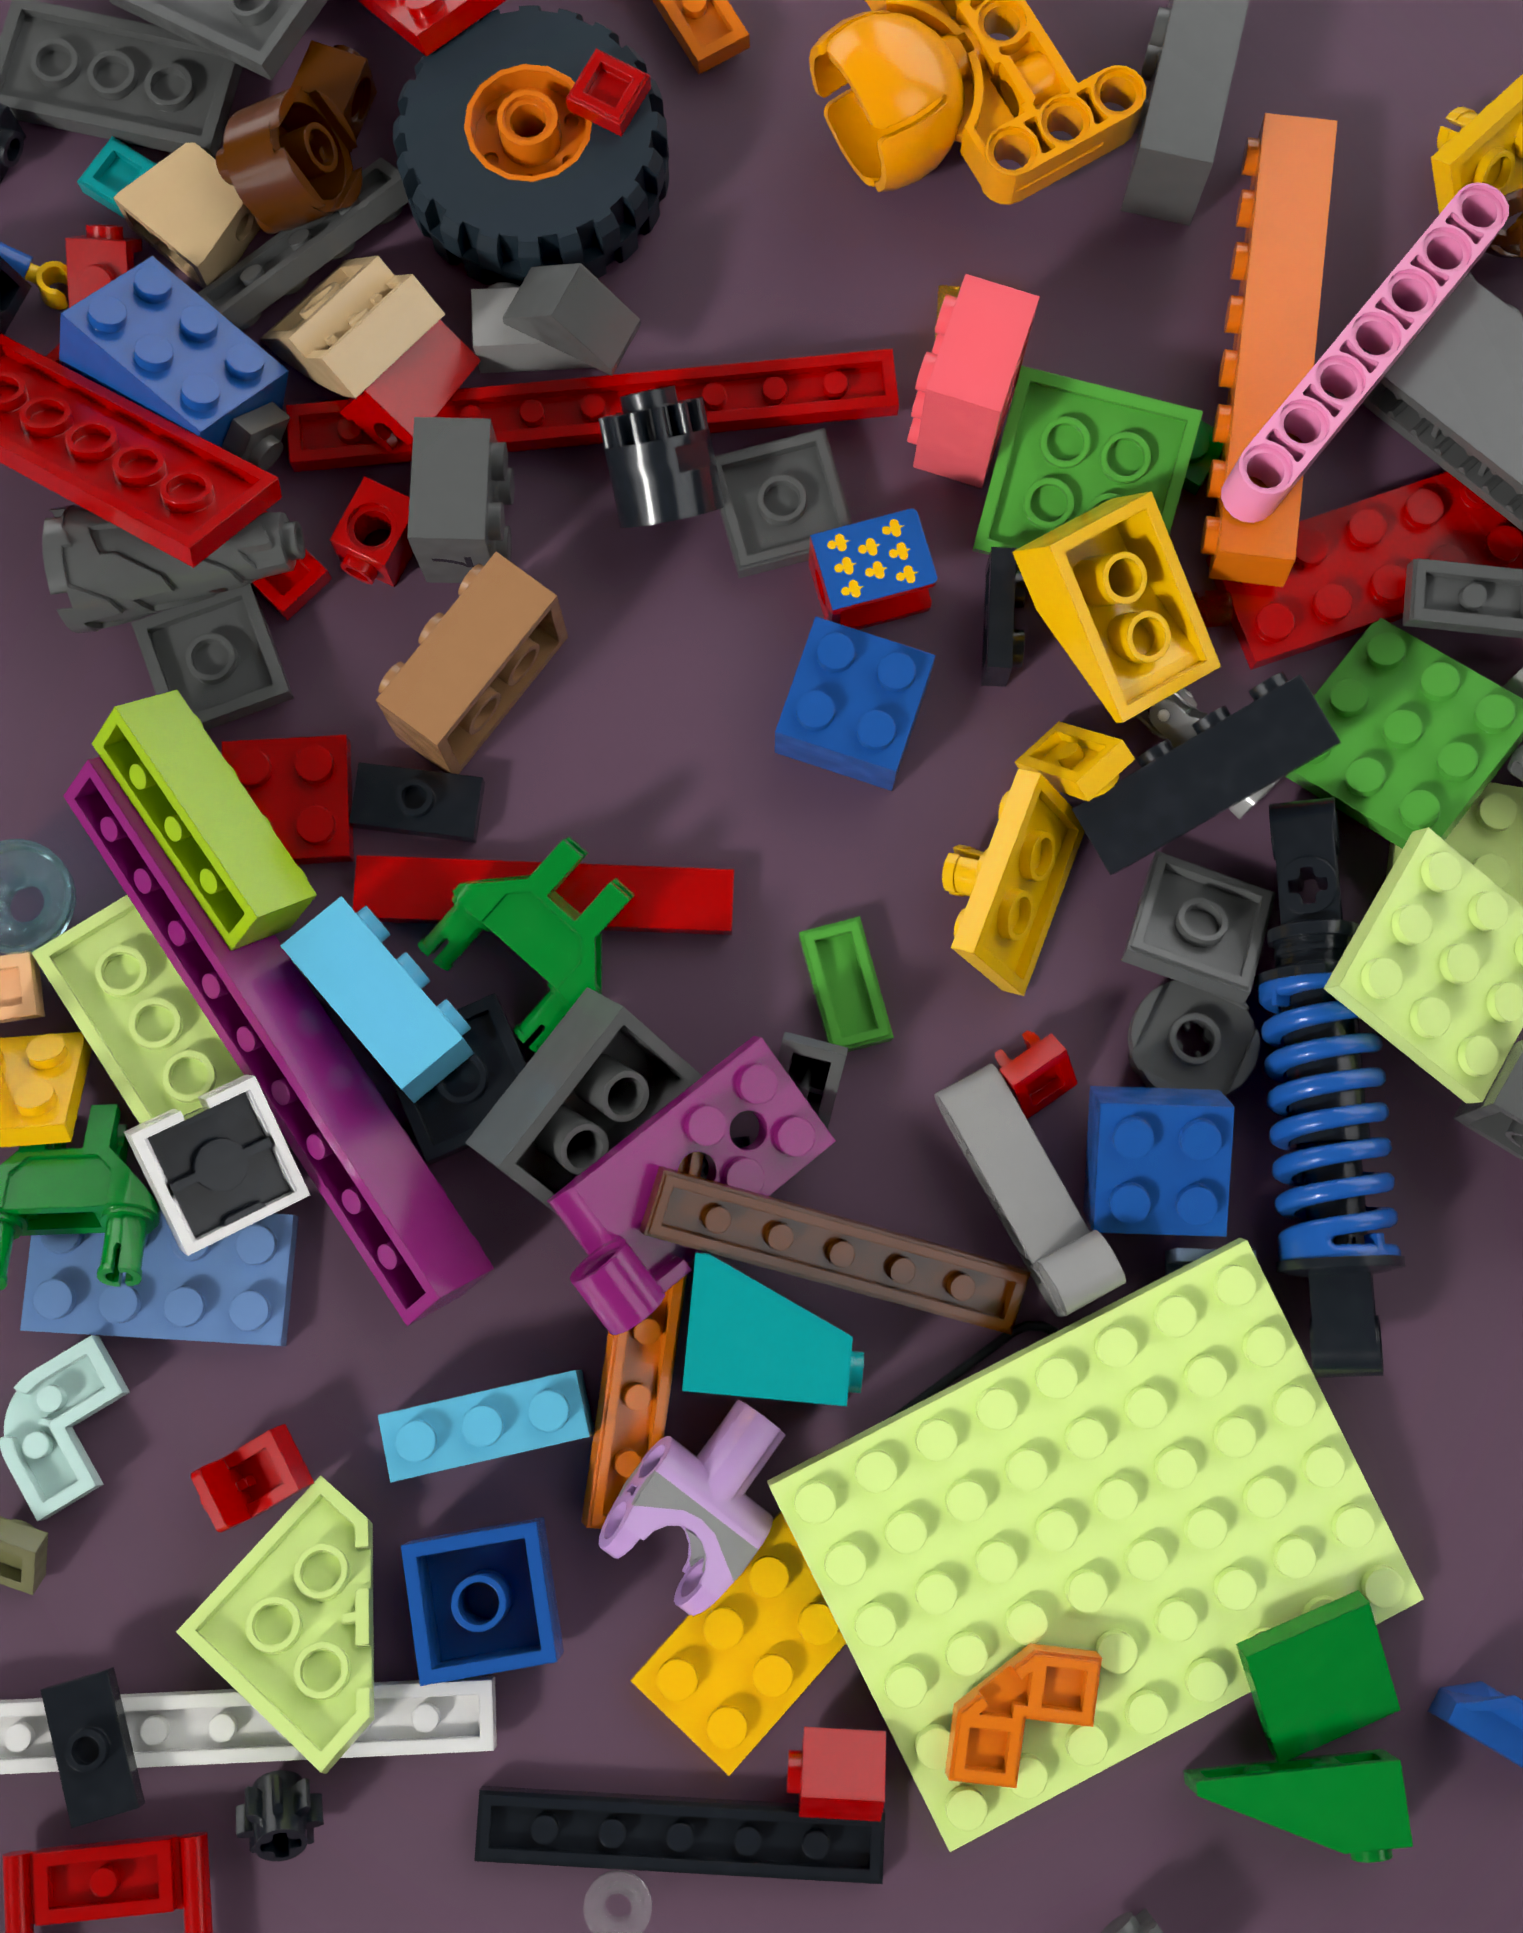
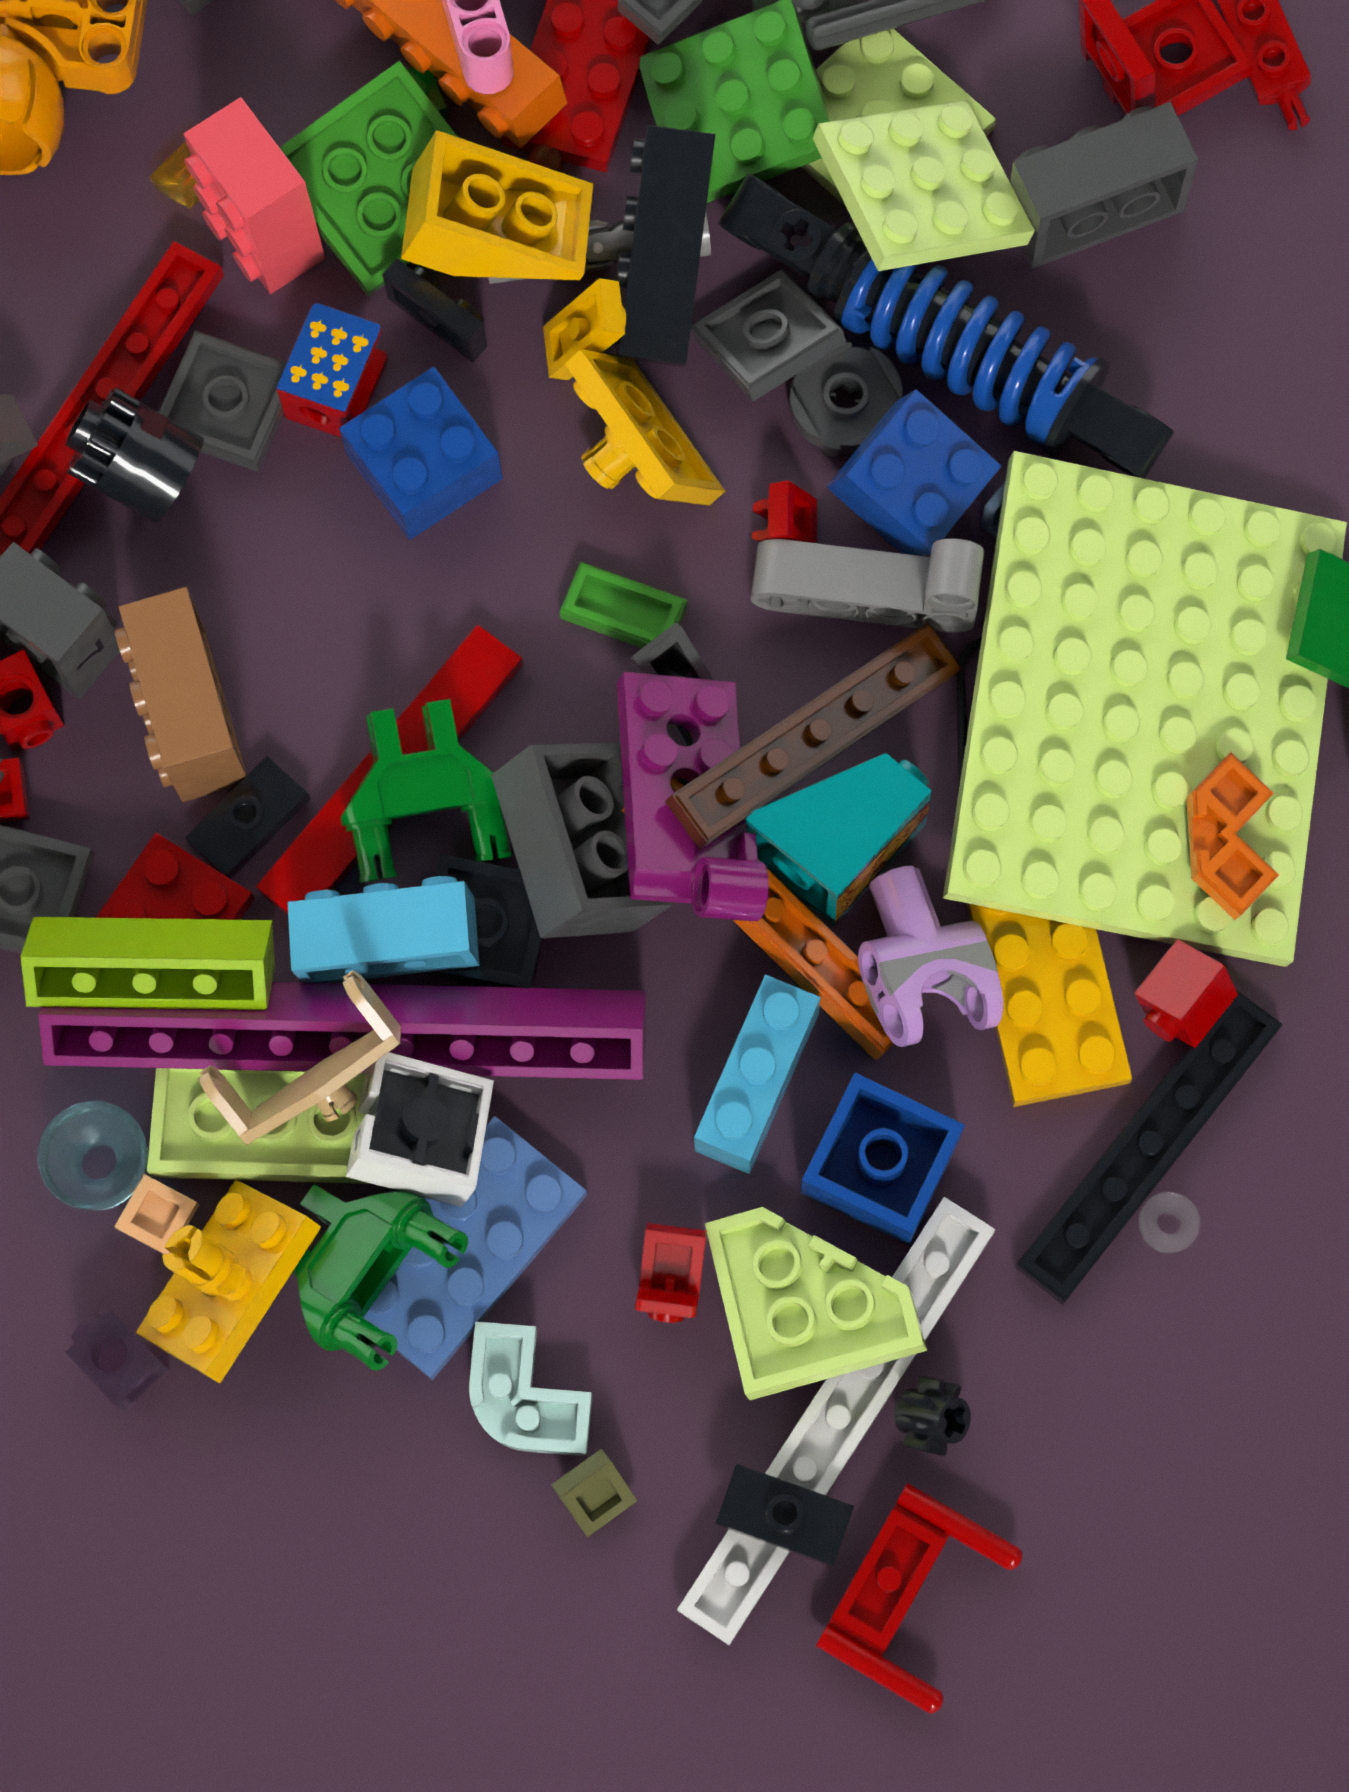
camera: 50 degrees left, 5 degrees down
none -> tan piece [199,970,401,1145]

